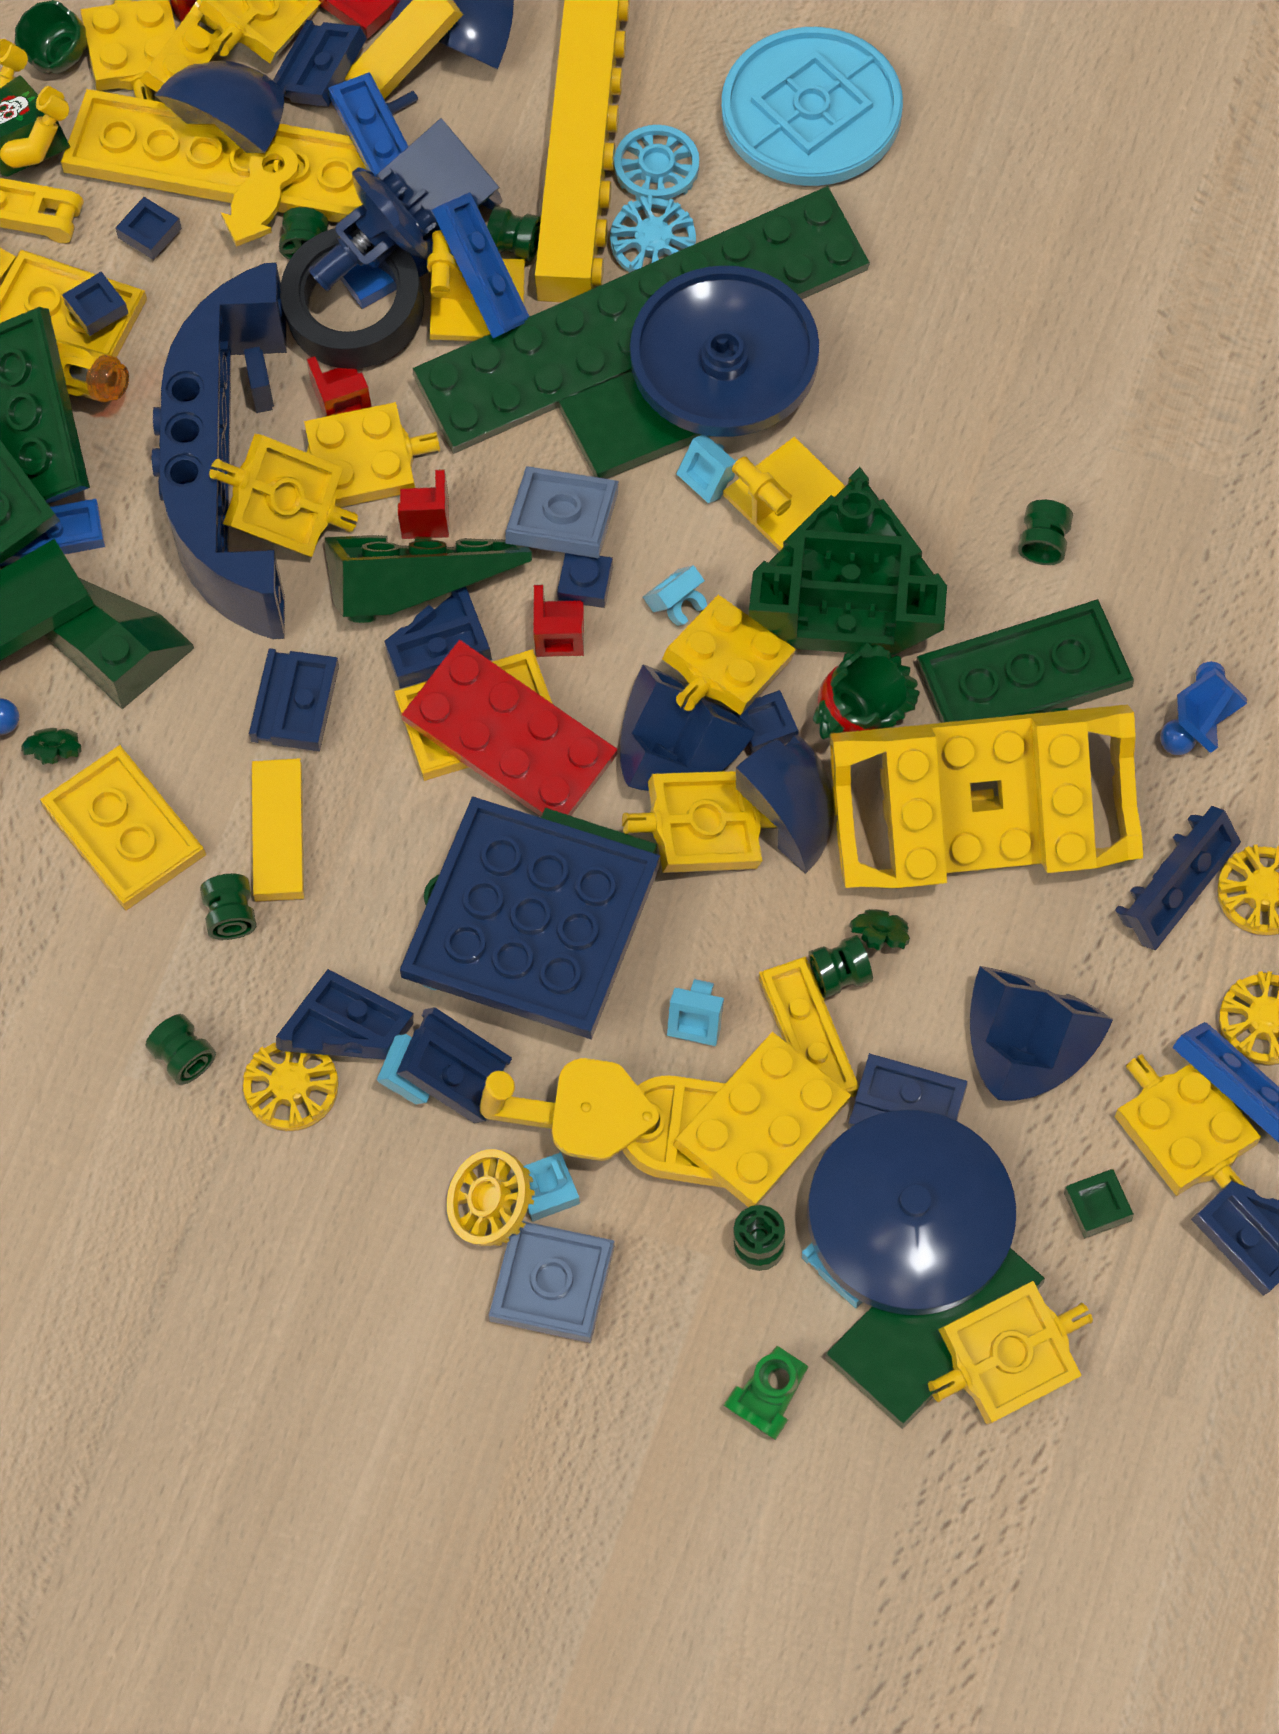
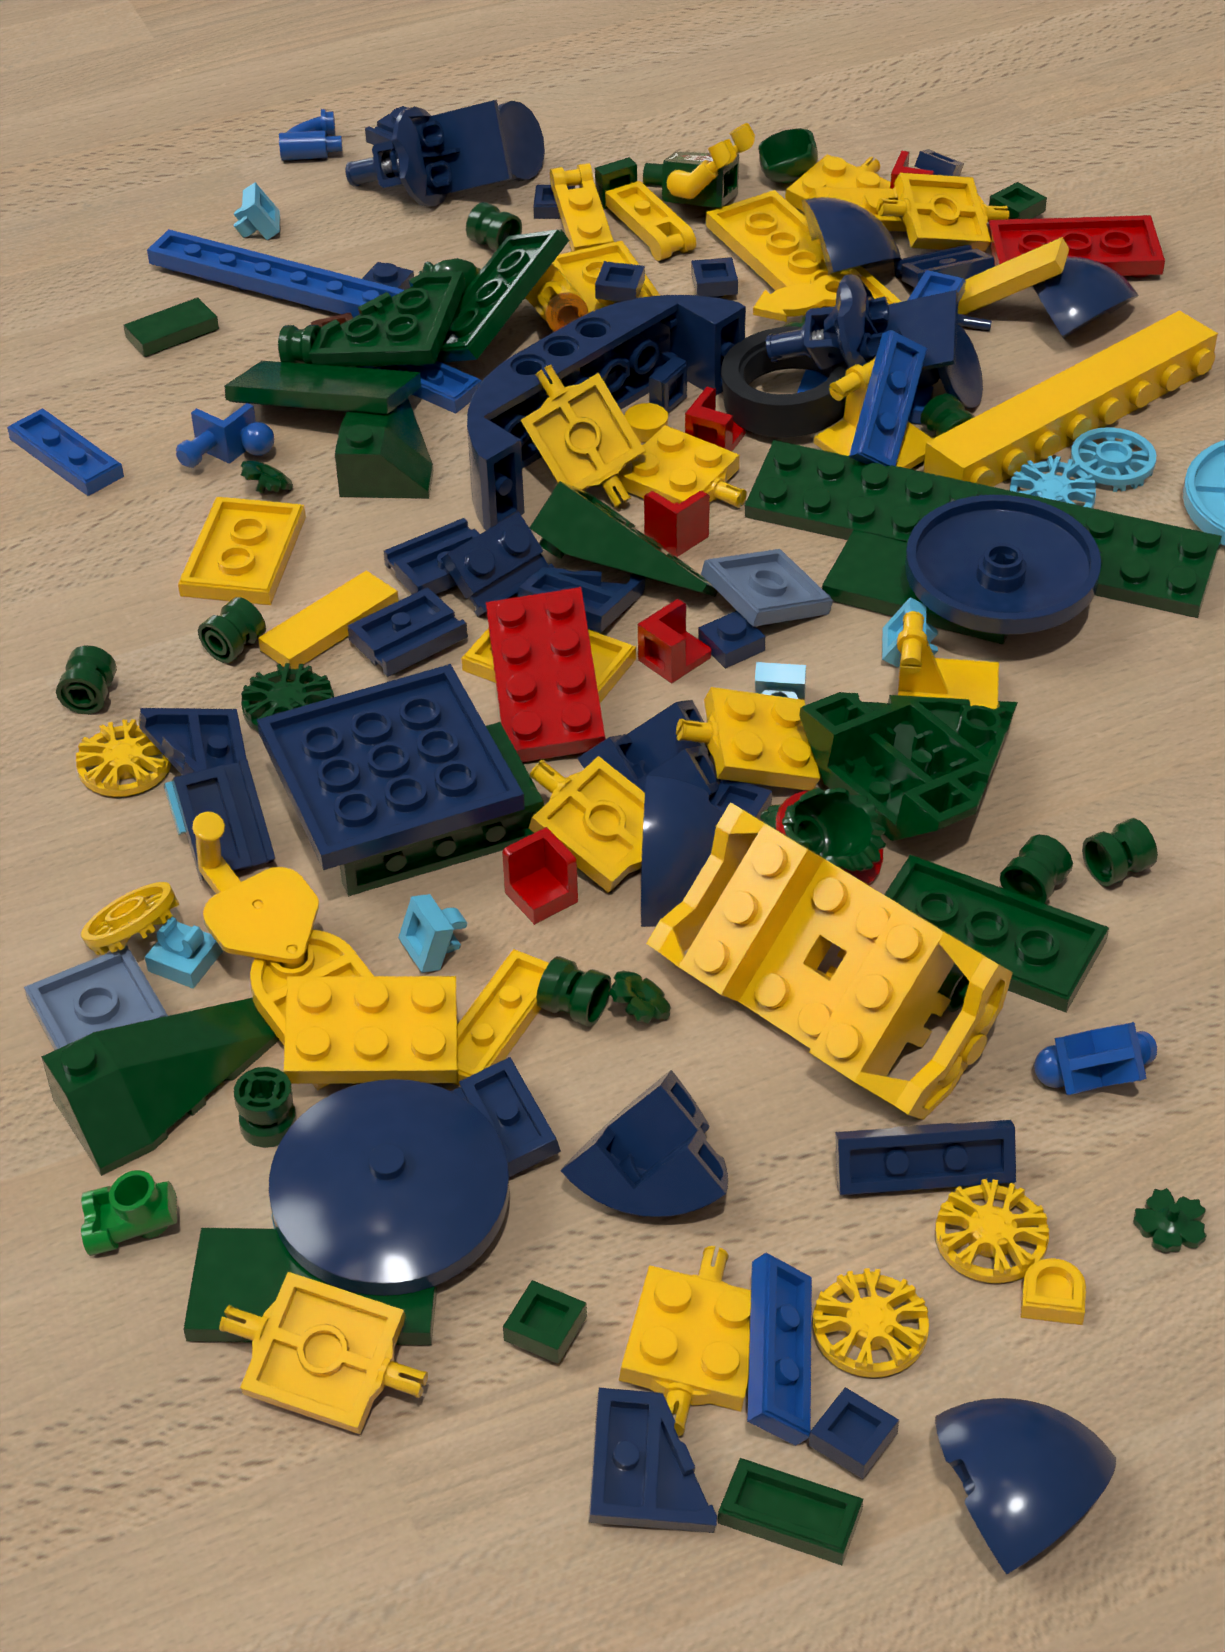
camera: 45 degrees right, 20 degrees down
none -> dark green wedge [41,998,279,1176]
none -> dark green wheel [241,663,334,732]
none -> dark blue plate [348,587,468,677]
none -> dark blue plate [441,511,554,617]
none -> red panel [502,827,578,925]
none -> yellow tile [624,403,668,442]
none -> dark green wheel [1000,834,1073,903]

